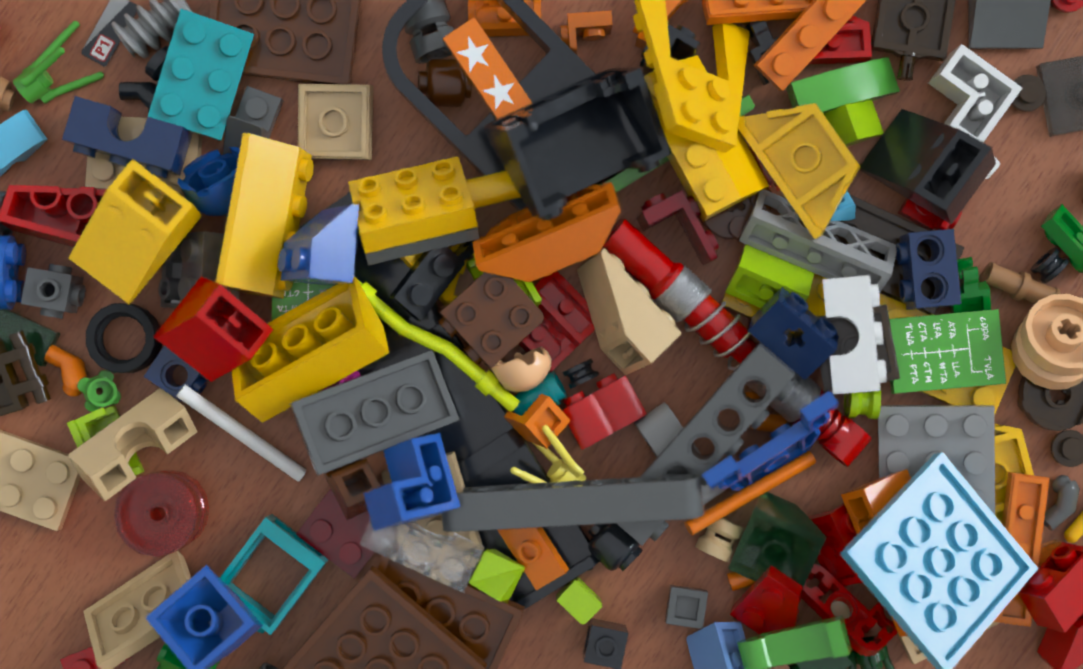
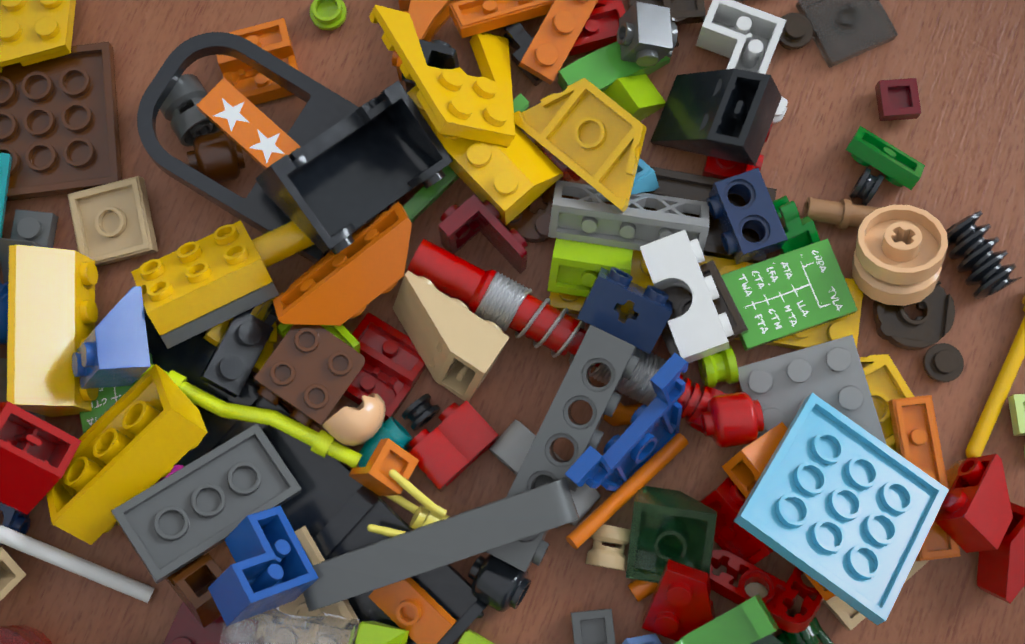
camera: 10 degrees left, 10 degrees down
orange bracket [560,10,613,55] -> none
dark grey arm [1044,475,1080,531] -> none
none -> dark grey brick [617,1,678,67]
none -> red head [701,392,764,448]

